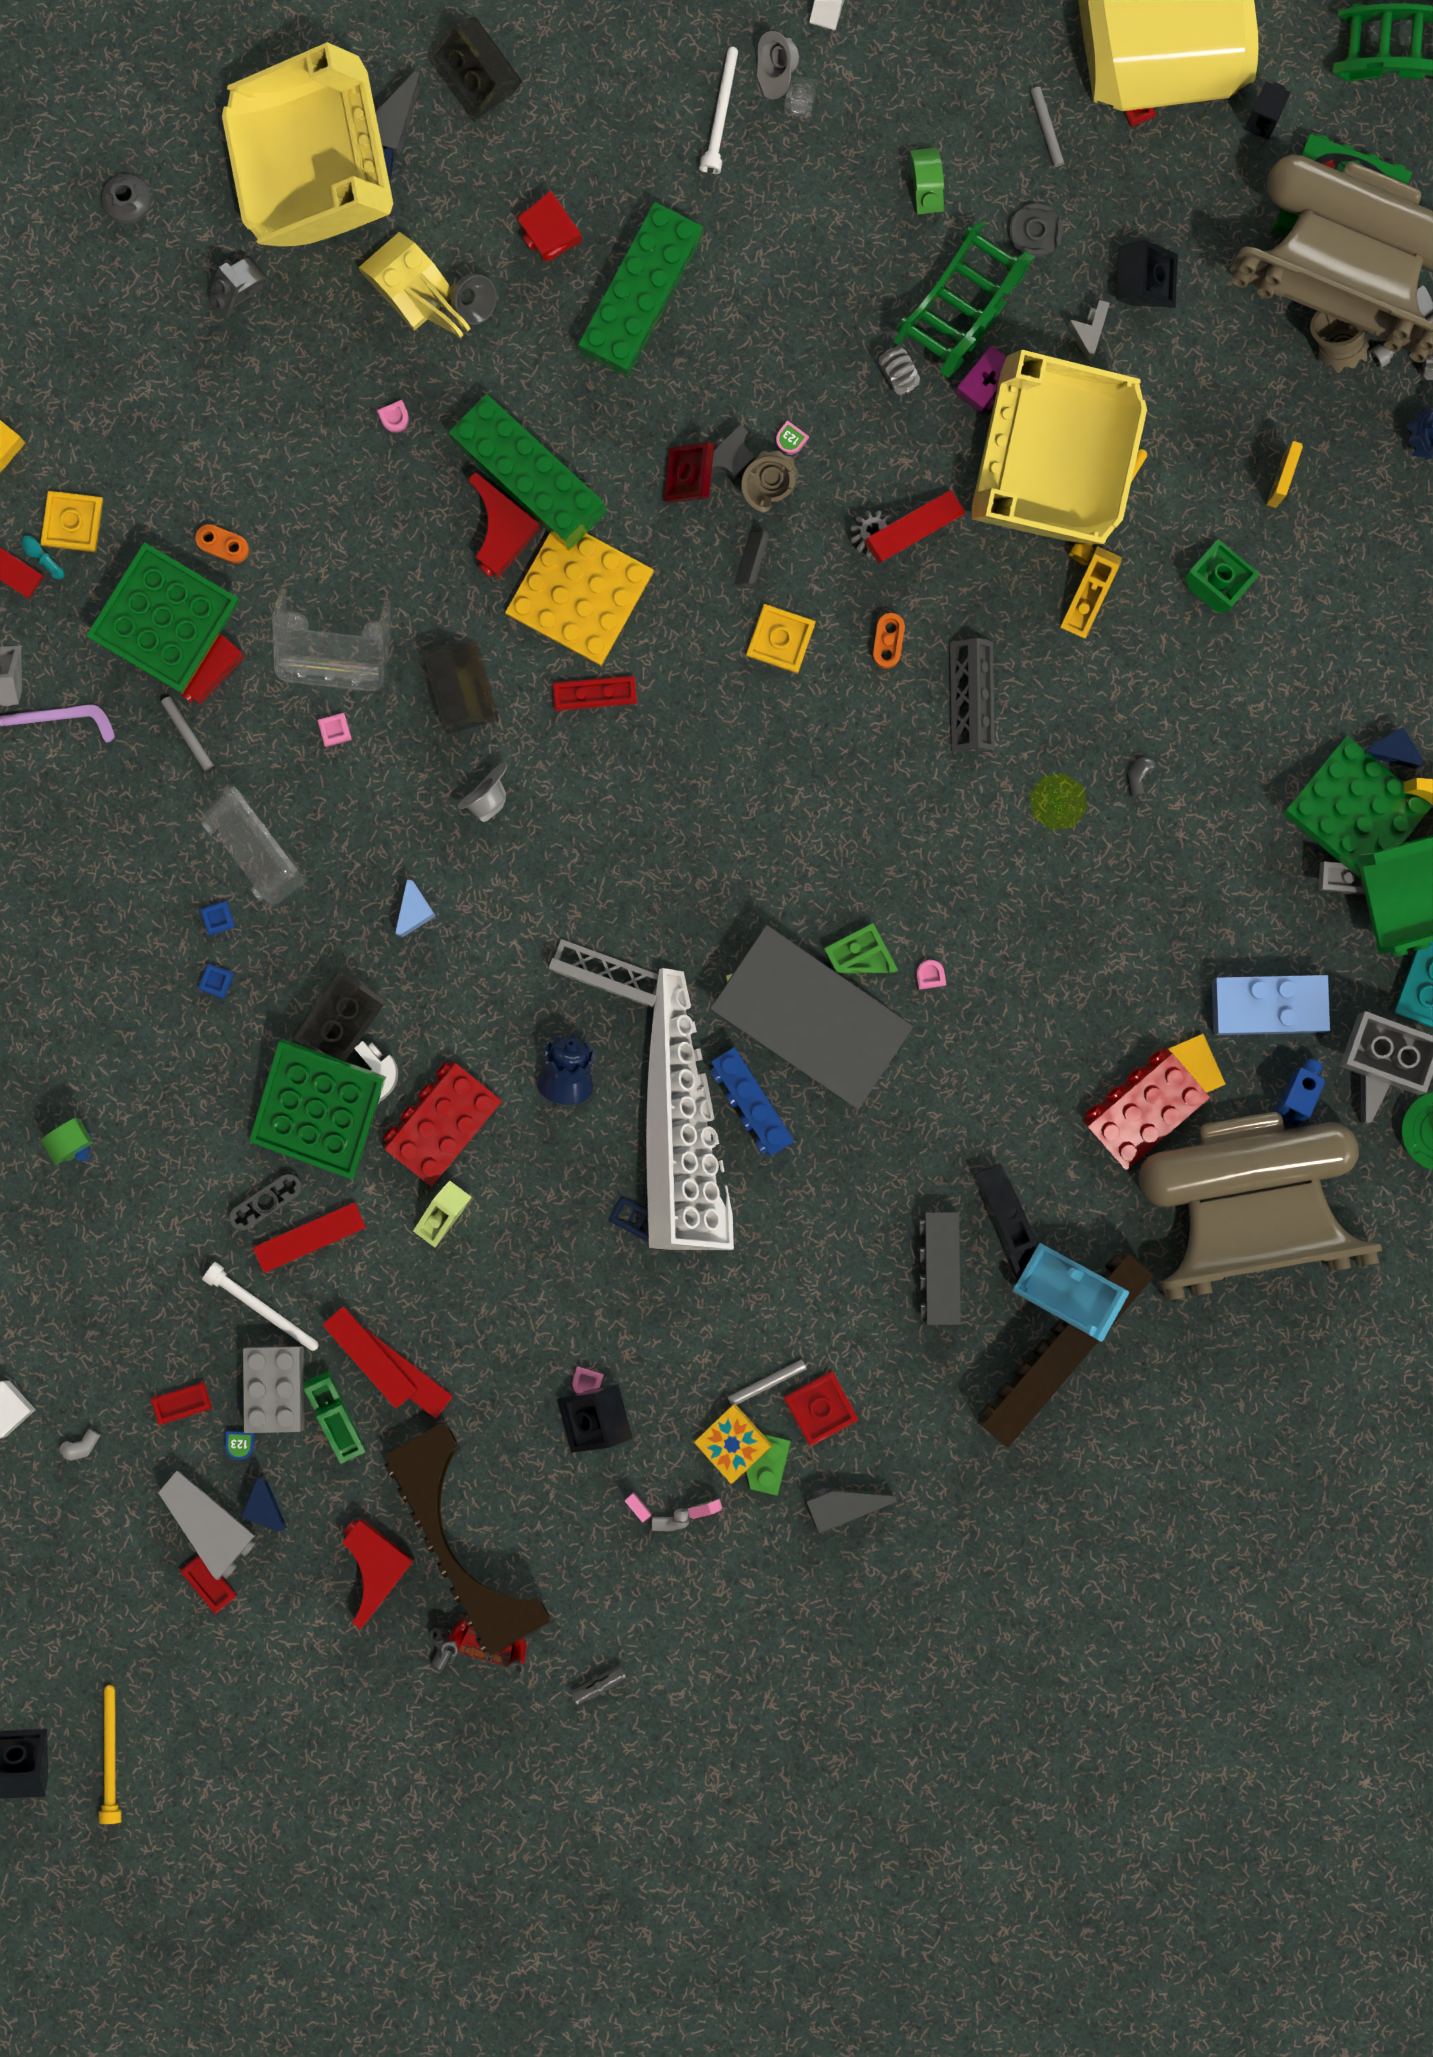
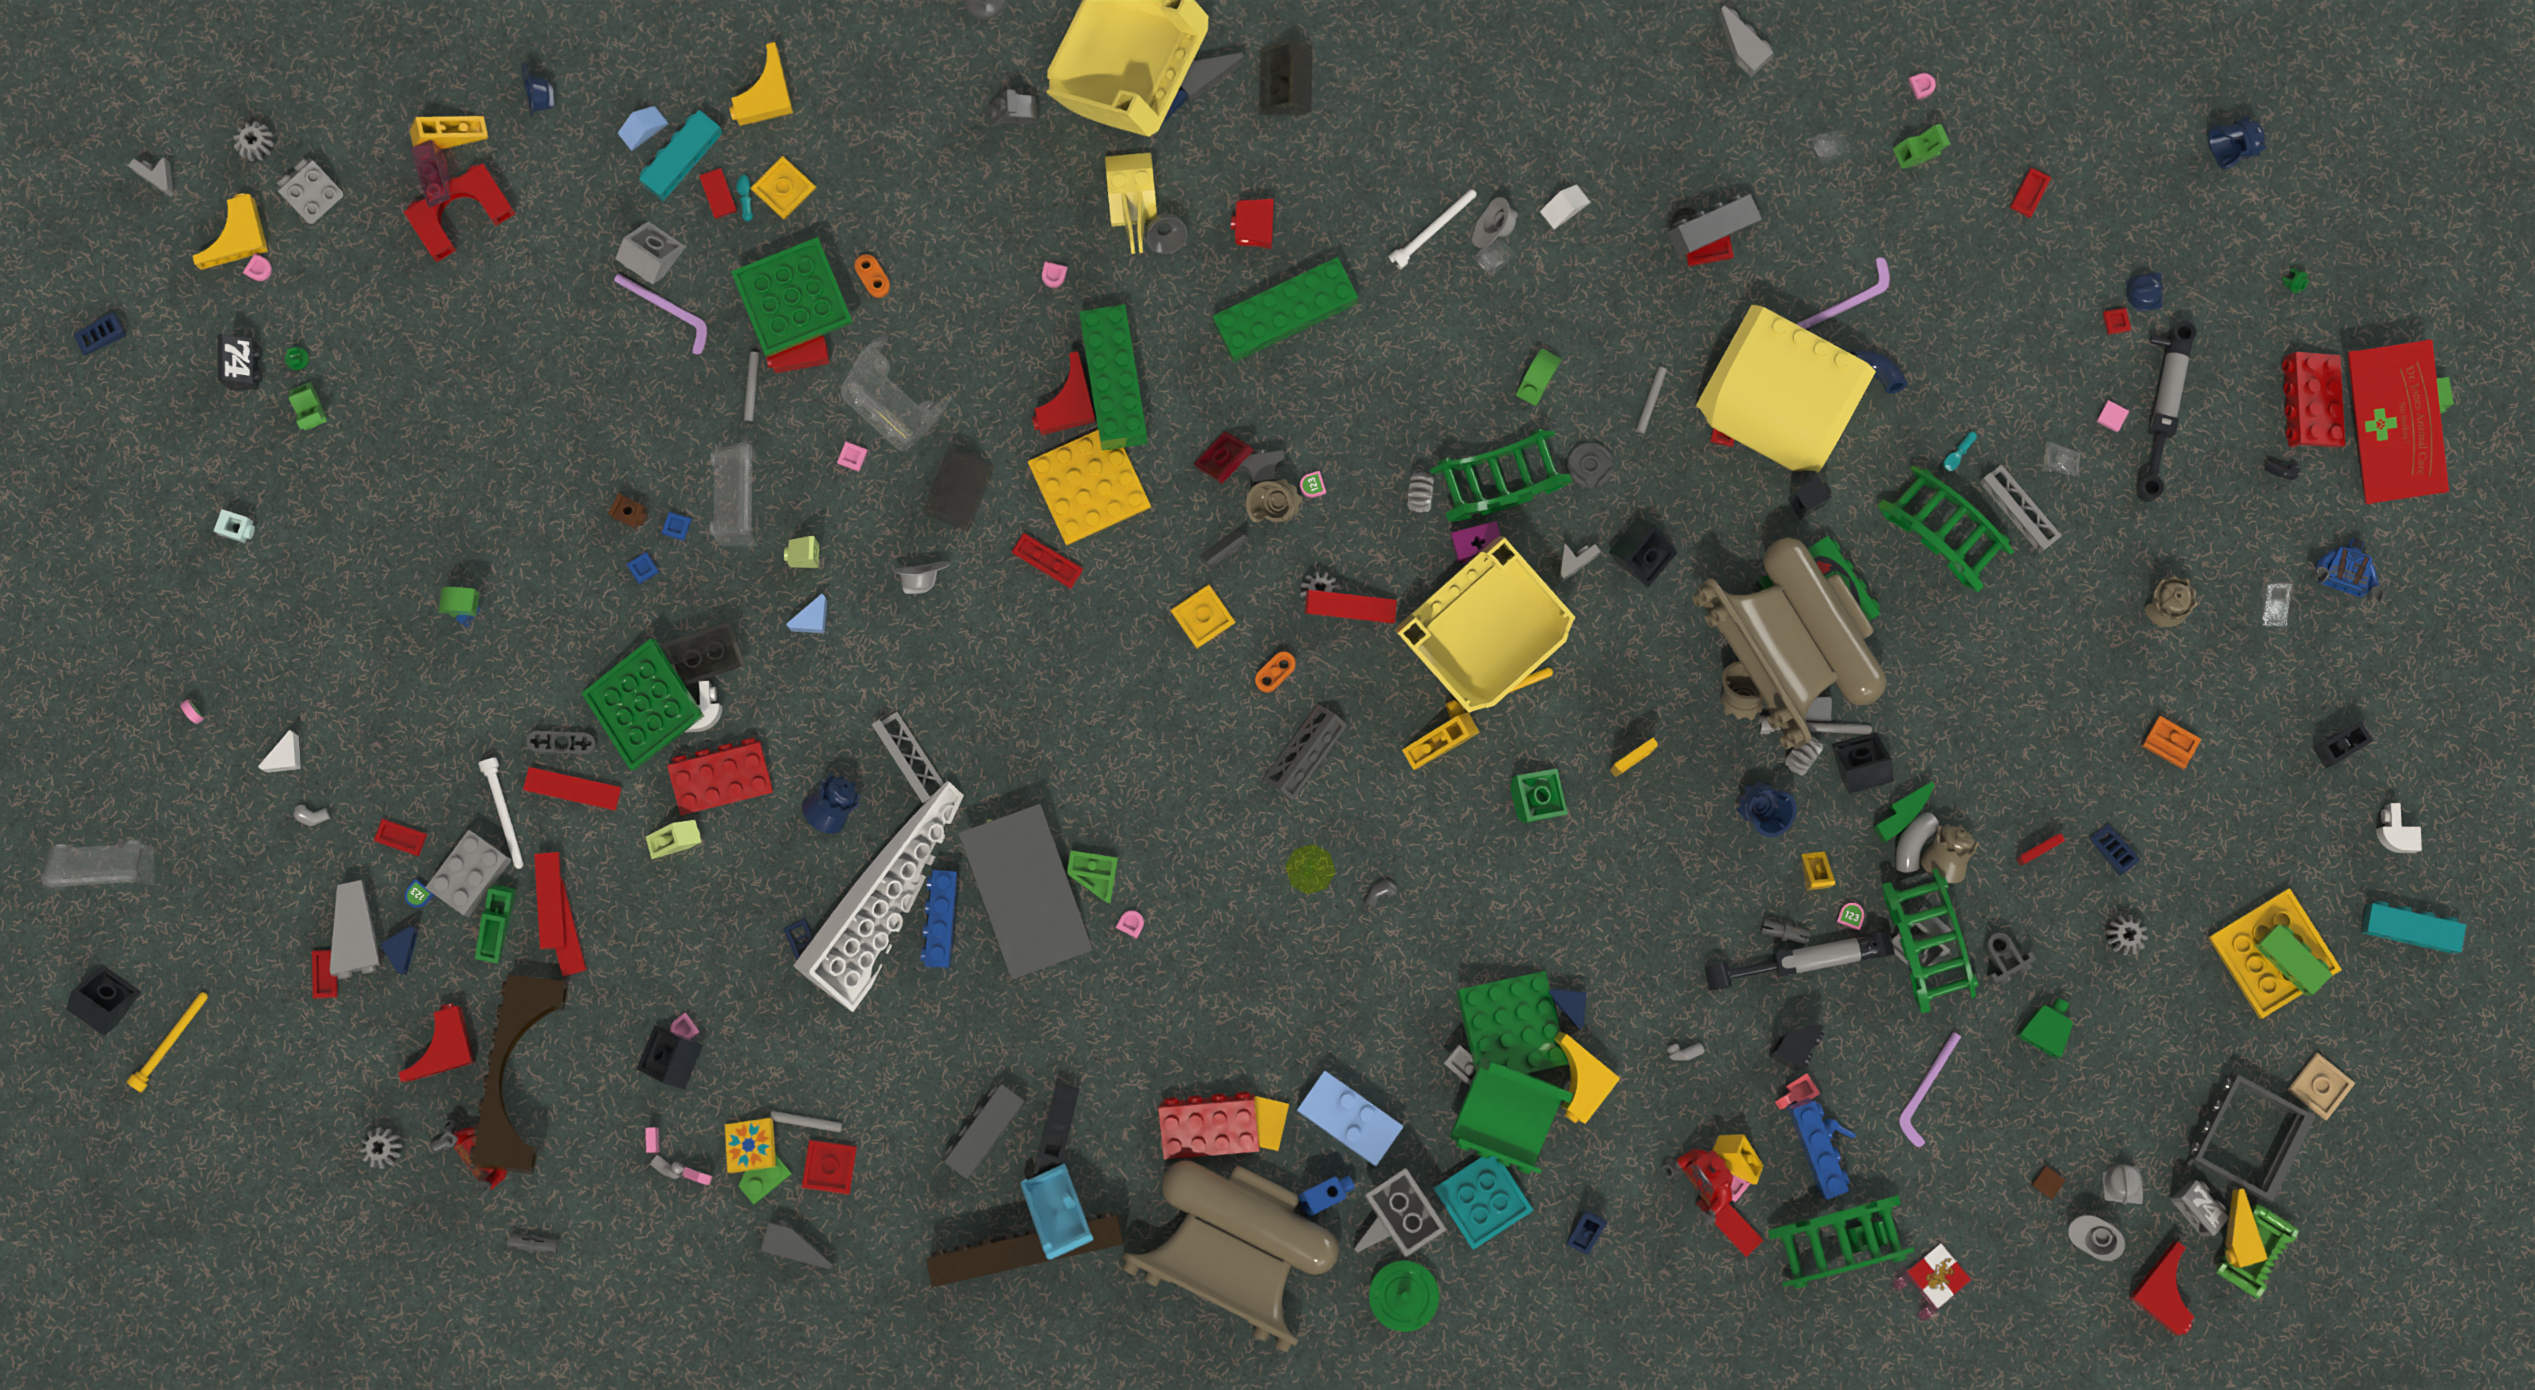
camera: 35 degrees right, 5 degrees down
none -> light grey gear [359,1127,402,1169]
none -> reddish brown brick [608,493,648,530]
none -> yellowish green slope [784,536,819,568]

